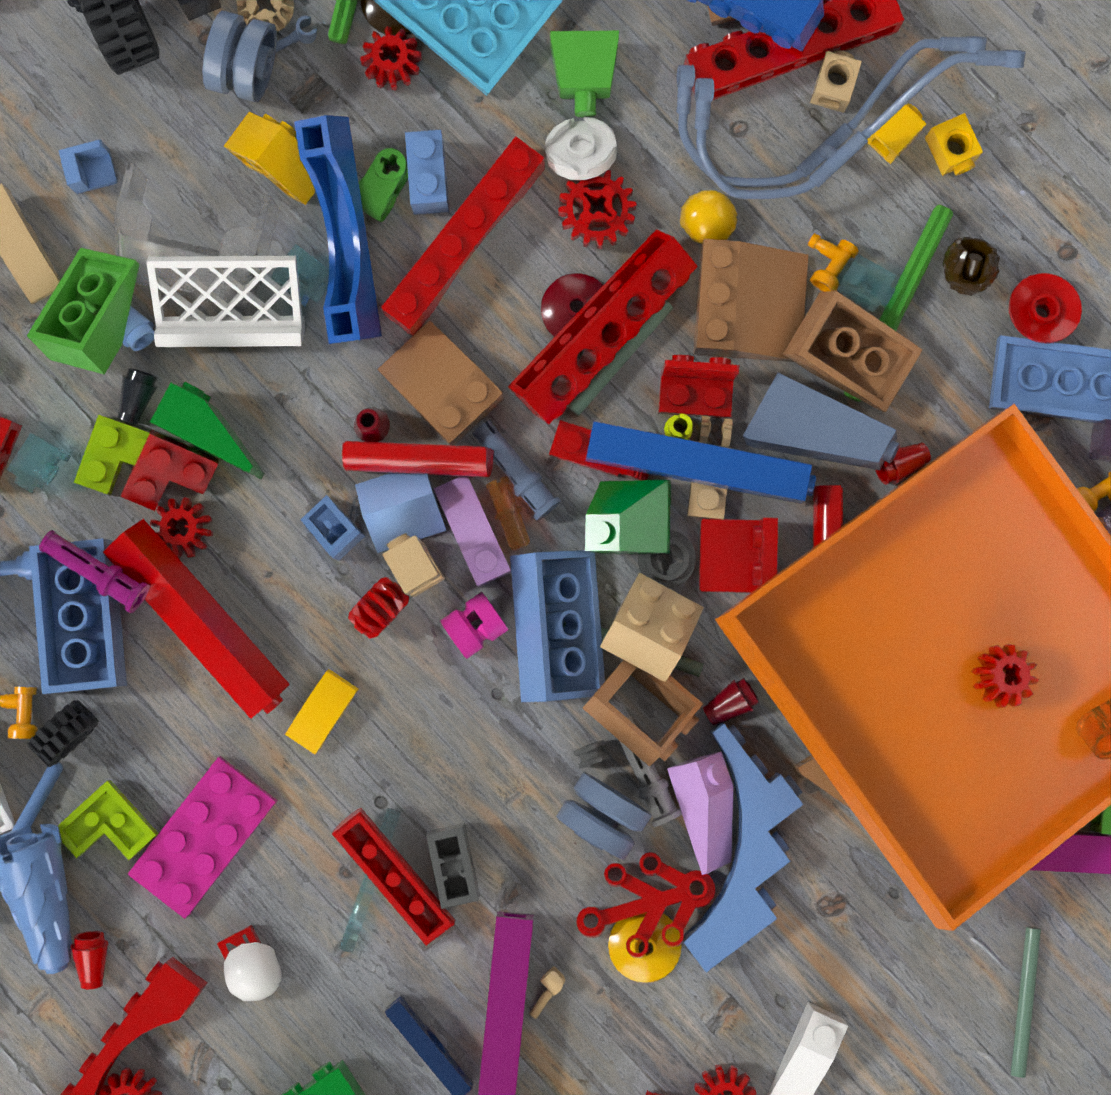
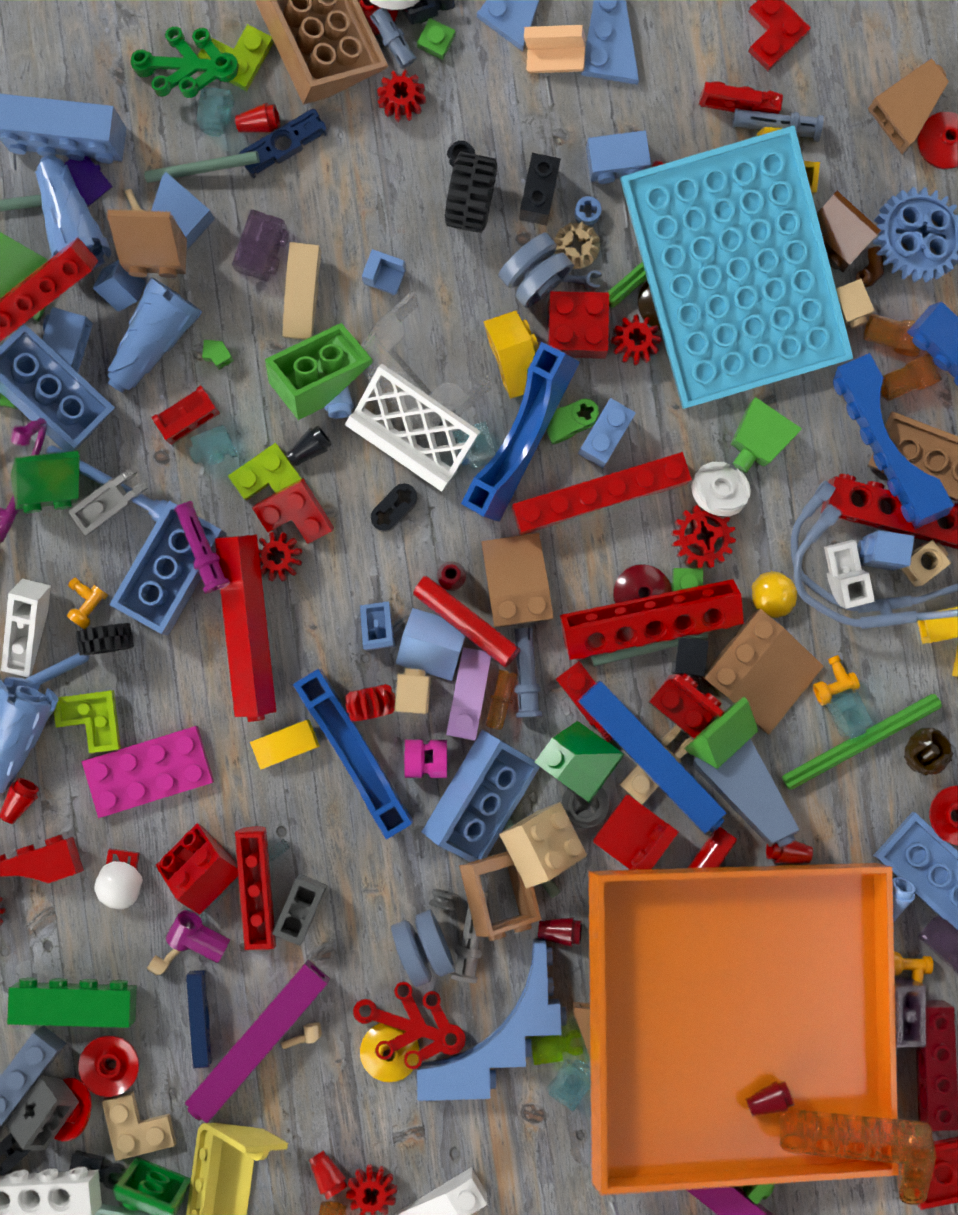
camera: 30 degrees right, 0 degrees up
green slope [150,381,265,480] -> none
neon yellow pin [664,413,693,440] -> none
lavender slope [667,751,733,874] -> none
medium nougat slope [783,291,923,412] -> none
red gear [971,644,1039,708] -> none
none -> tan hand [147,949,181,975]
none -> red slope [155,823,238,915]
none -> magenta piece [166,910,230,963]
none -> blue arch [293,669,413,840]
none -> black beam [371,483,418,532]
none -> clear neon green plate [530,1030,583,1065]
none -> red brick [547,291,609,359]
none -> clear light blue brick [547,1058,591,1112]
none -> black panel [671,637,709,677]
none -> bright green plate [672,568,703,592]
none -> bright green slope [684,697,758,769]
none -> dark red cone [746,1081,794,1117]
none -> white brick [824,540,875,609]
none -> medium blue brick [857,530,914,571]
none -> light blue cone [892,877,915,922]

